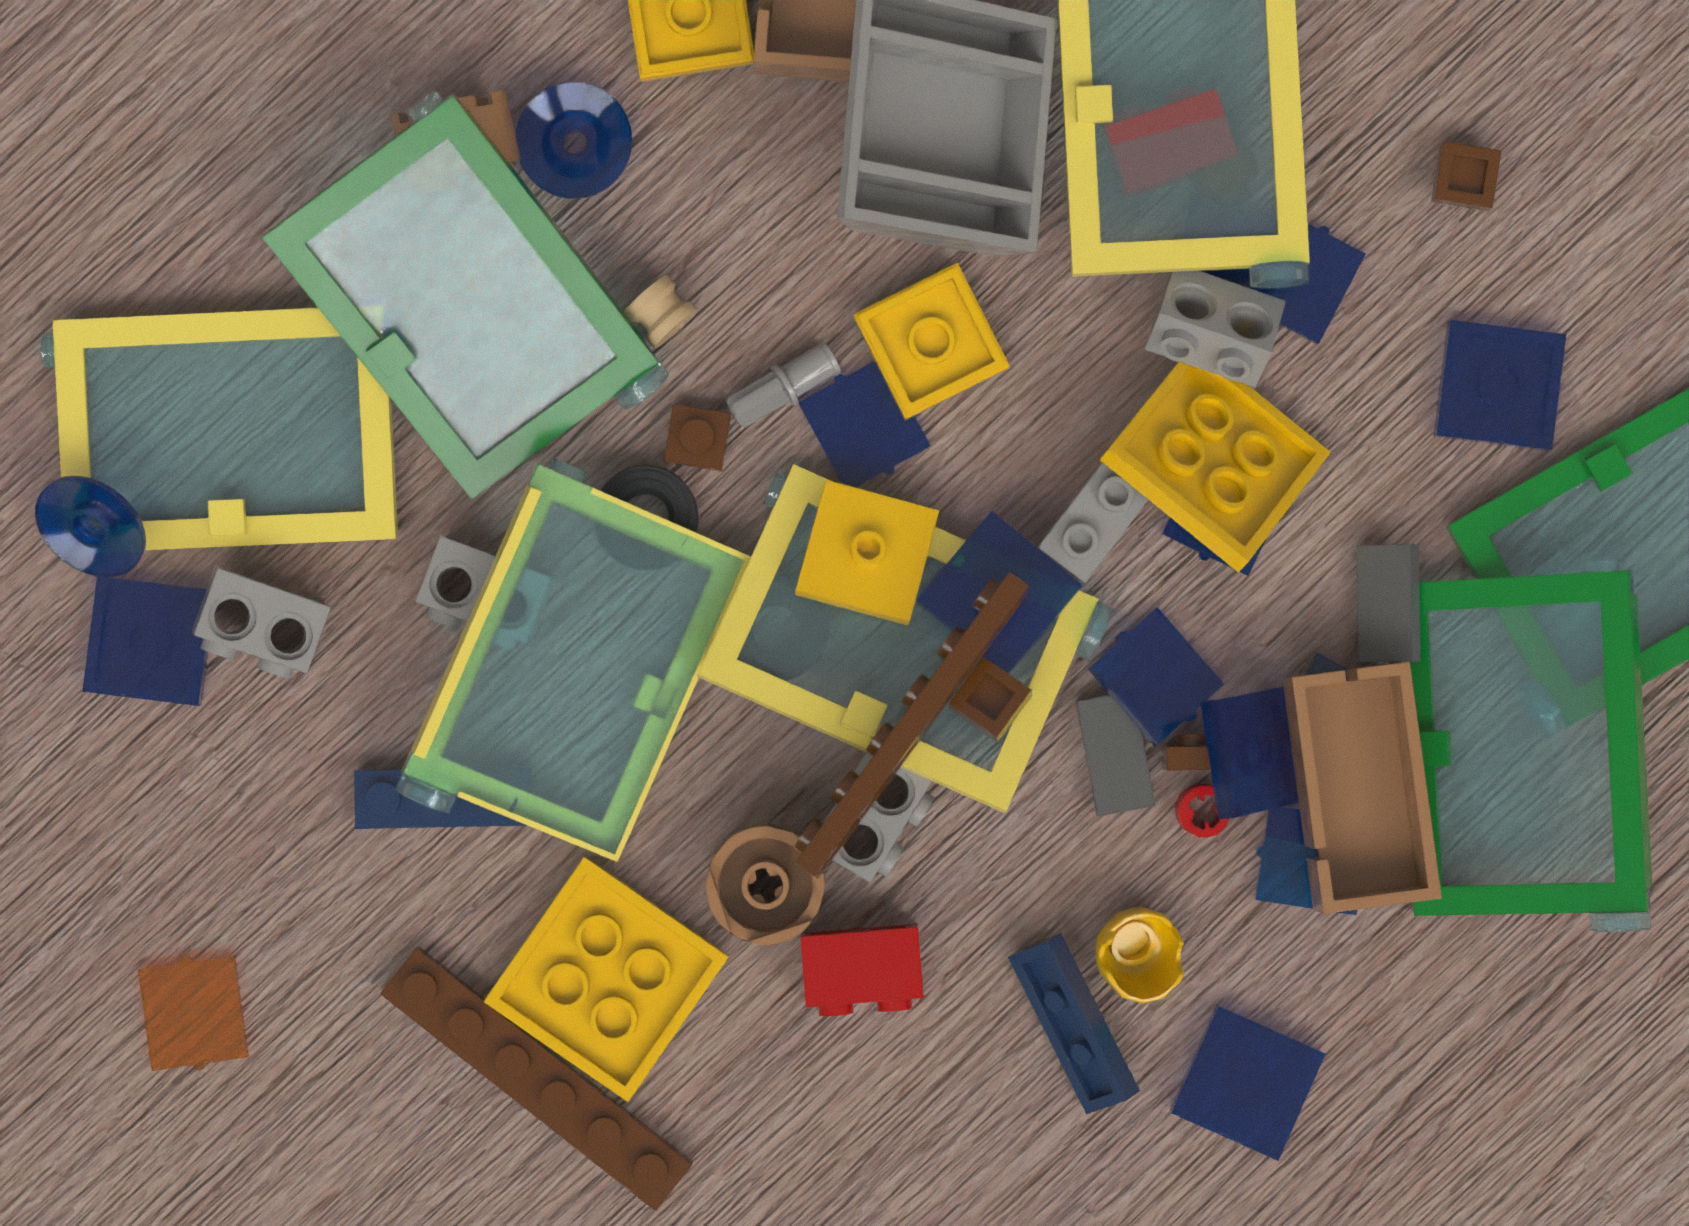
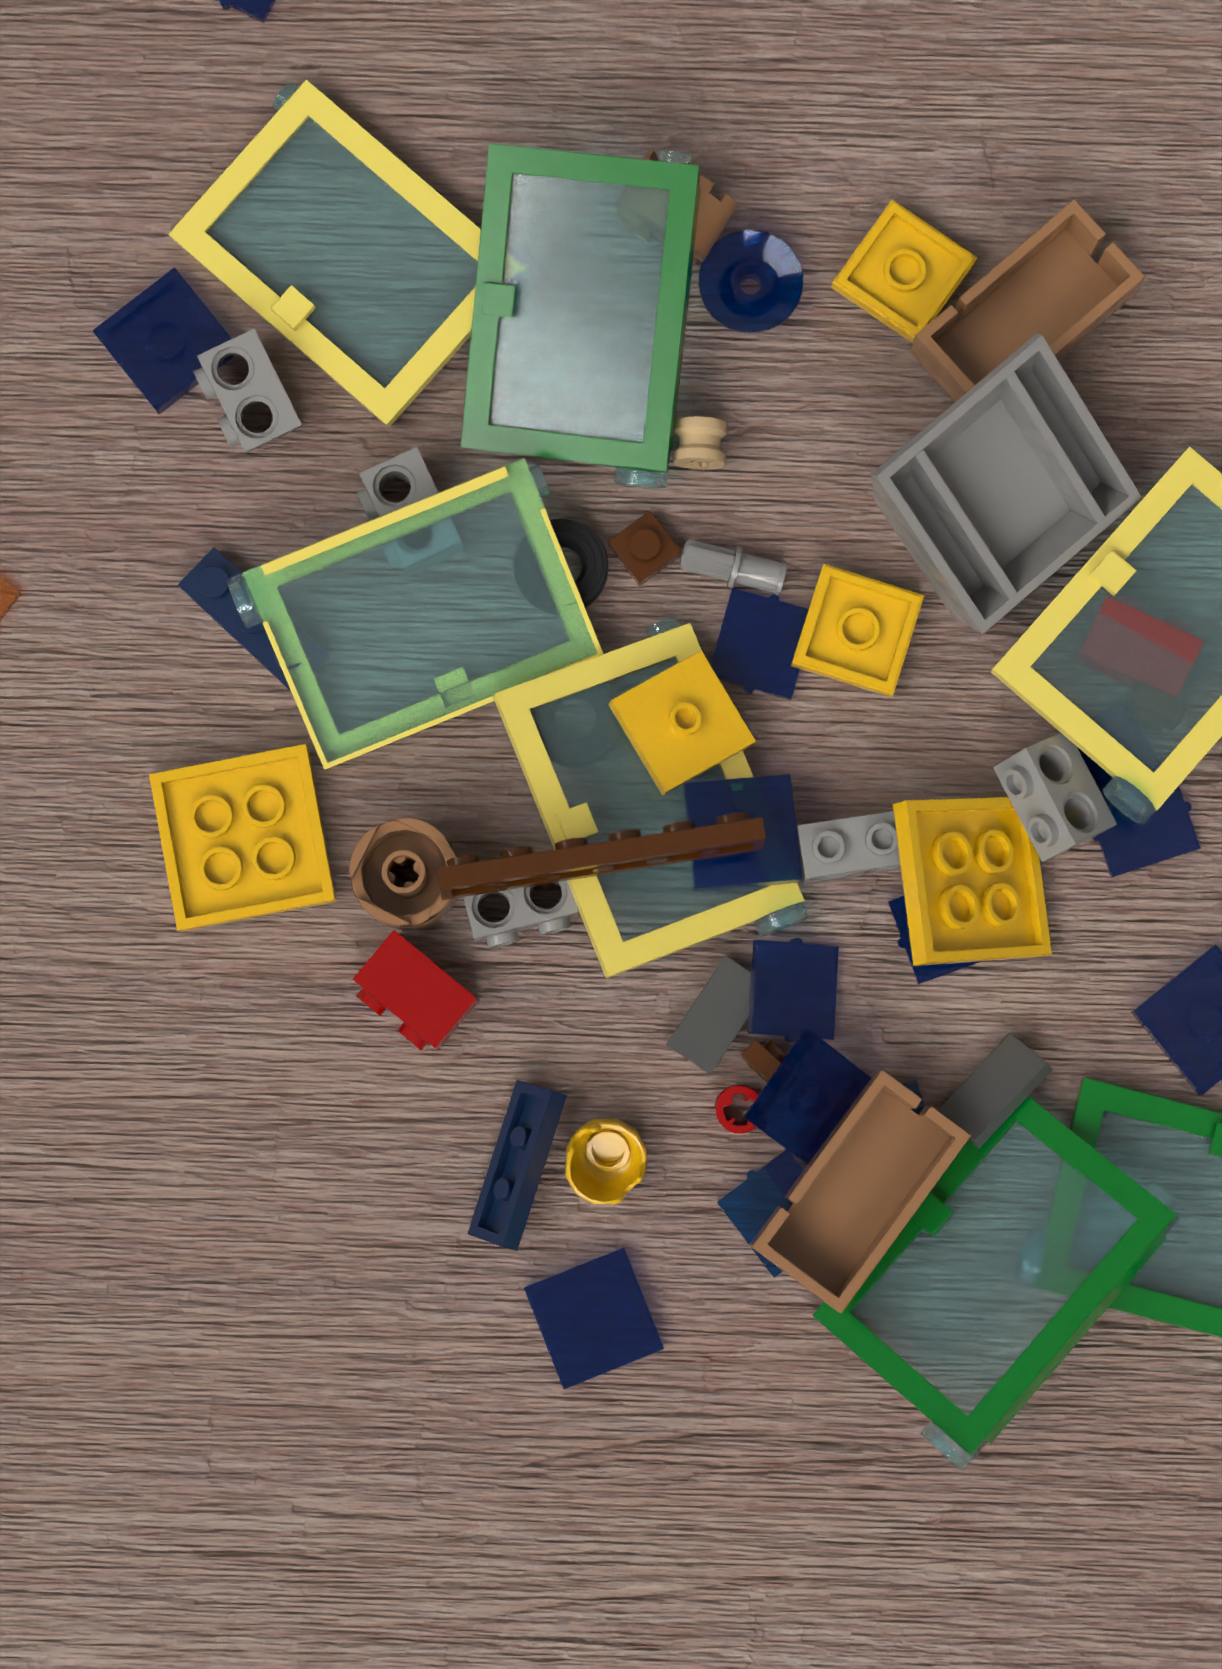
camera: 50 degrees right, 5 degrees down
clear blue dish [35,476,146,577] -> none
reddish brown plate [380,946,693,1211] -> none
reddish brown plate [949,657,1032,742] -> none

